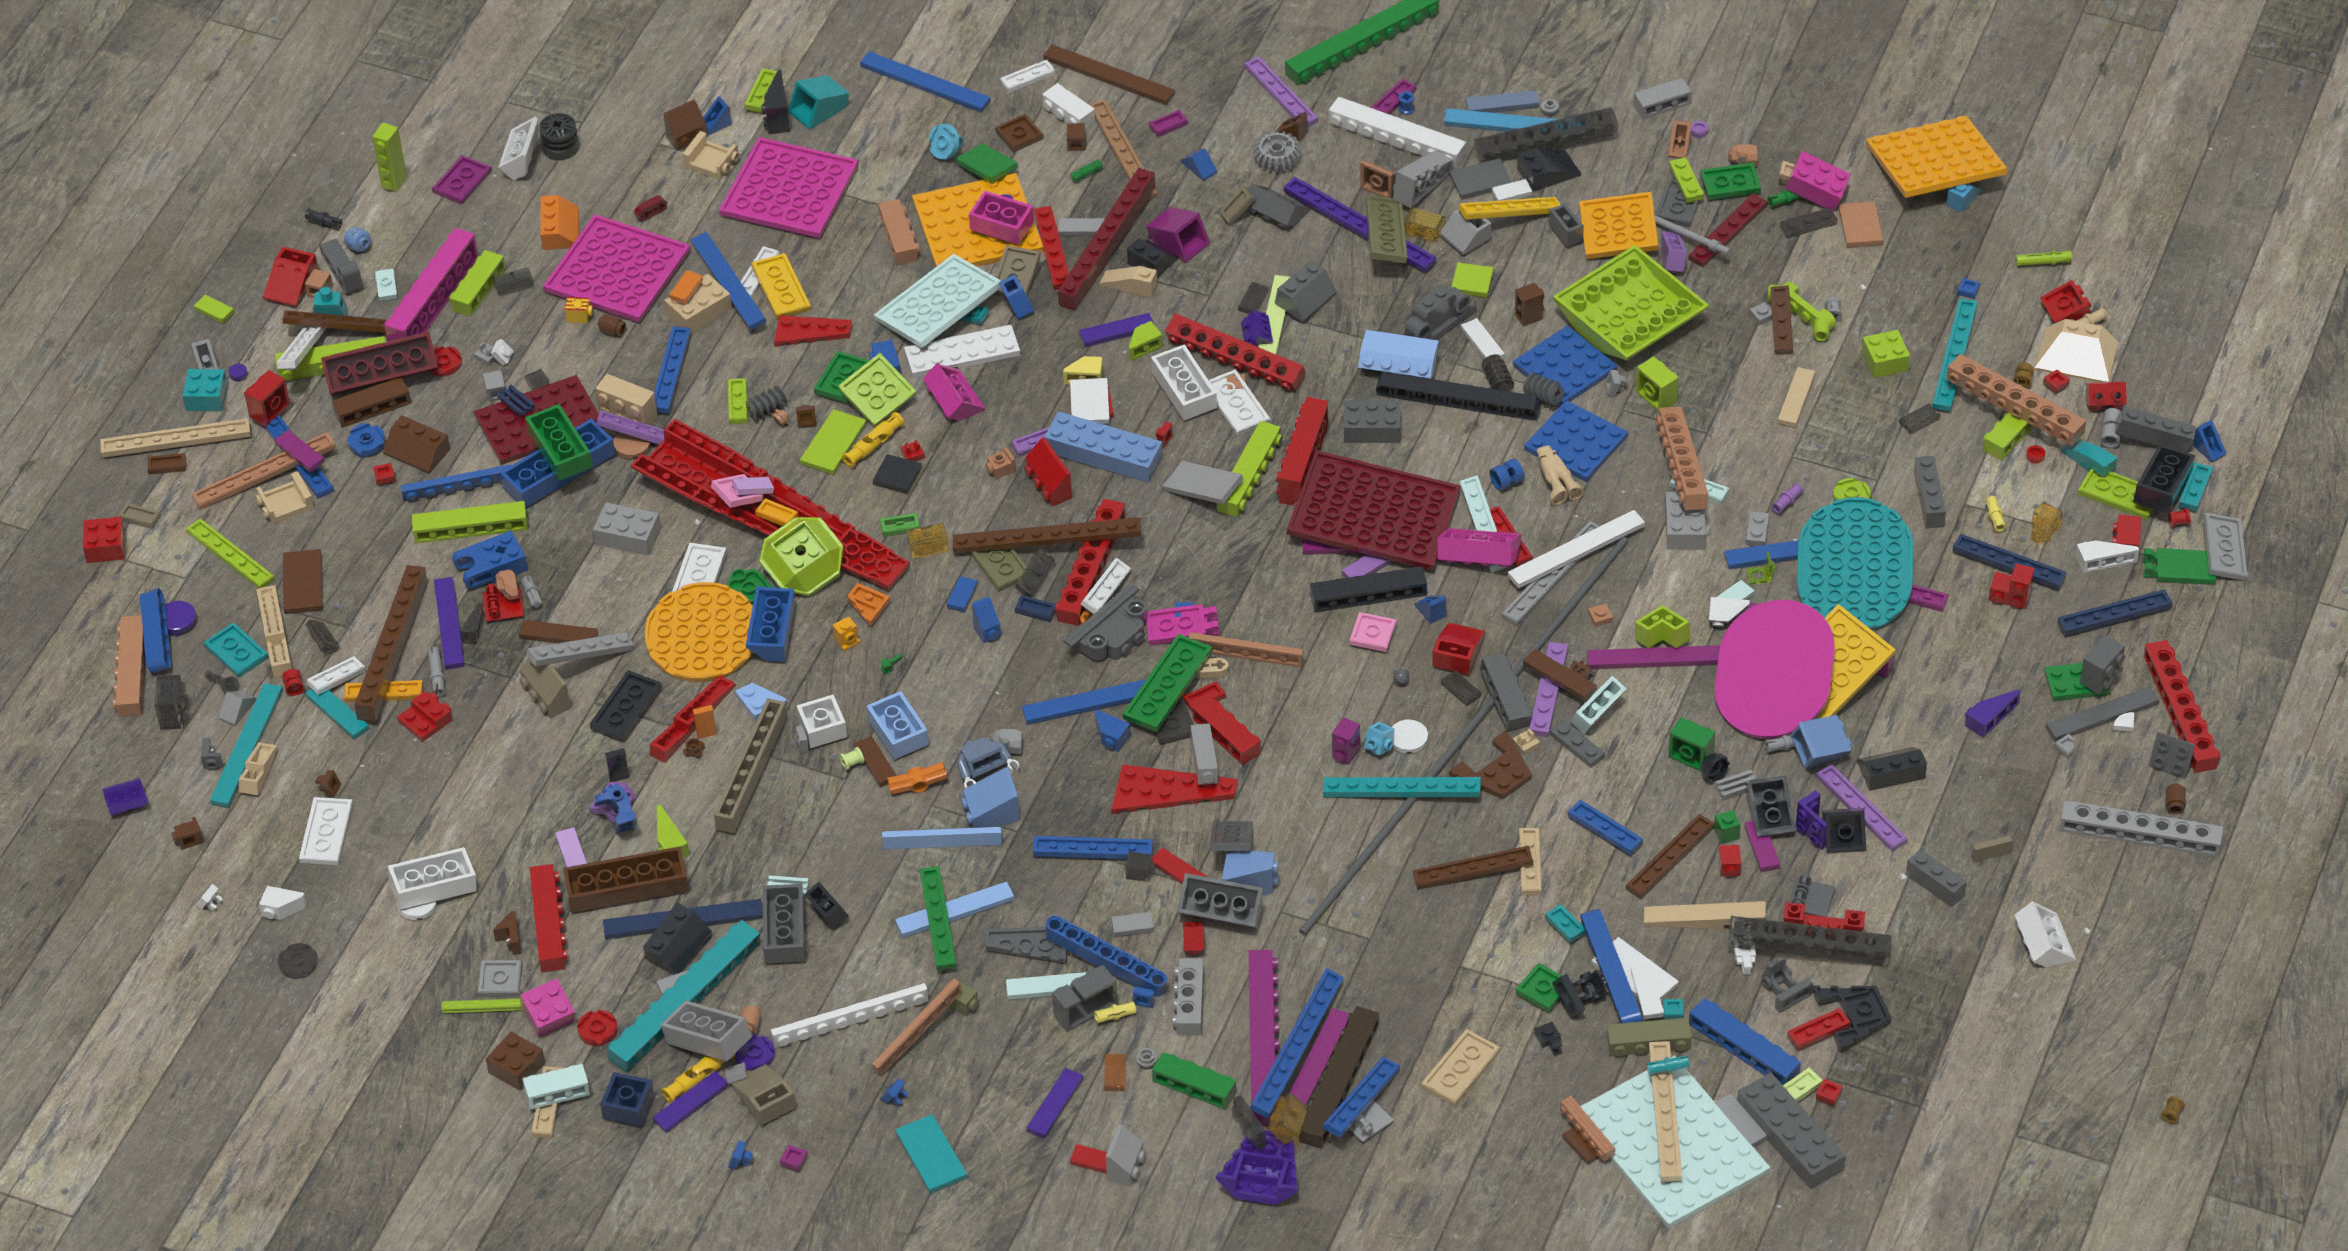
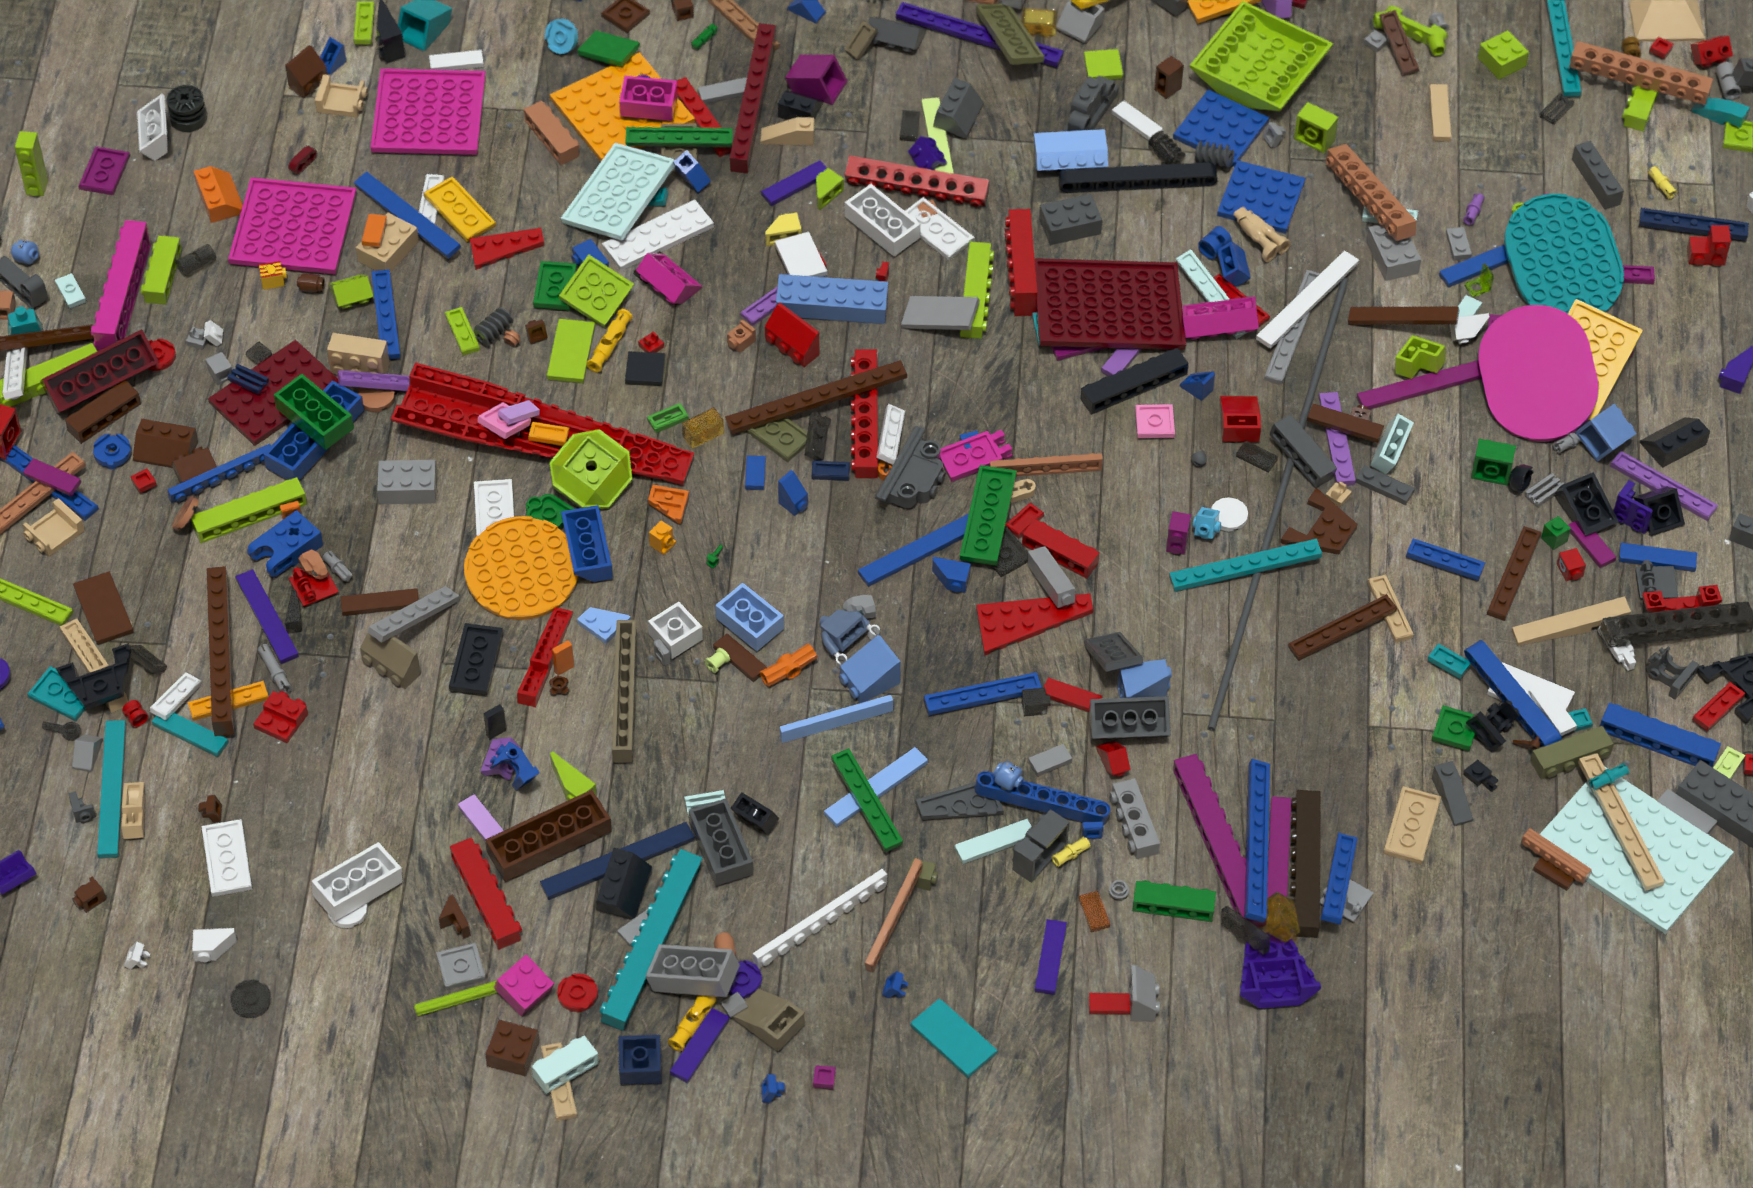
camera: 20 degrees left, 5 degrees up
clear smoke brick [154,675,189,730] -> none
nougat plate [1588,603,1613,627] -> none
lime tile [1833,478,1871,501] -> none
red tile [2026,445,2045,464] -> none
clear yellow brick [2031,501,2063,542] -> none
none -> black wing [56,643,131,710]
none -> reddish brown brick [171,446,217,484]
none -> nougat tile [172,496,199,531]
none -> orange tile [280,501,301,519]
none -> lime slope [328,274,374,309]
none -> white tile [429,50,484,70]
none -> green plate [625,127,733,147]
none -> medium blue head [993,761,1024,791]
none -> blue brick [1217,241,1251,287]
none -> reddish brown tile [1348,306,1460,325]
none -> dark grey slope [1432,761,1473,826]
none -> reddish brown piece [1512,736,1540,750]
none -> blue tile [1619,543,1697,572]

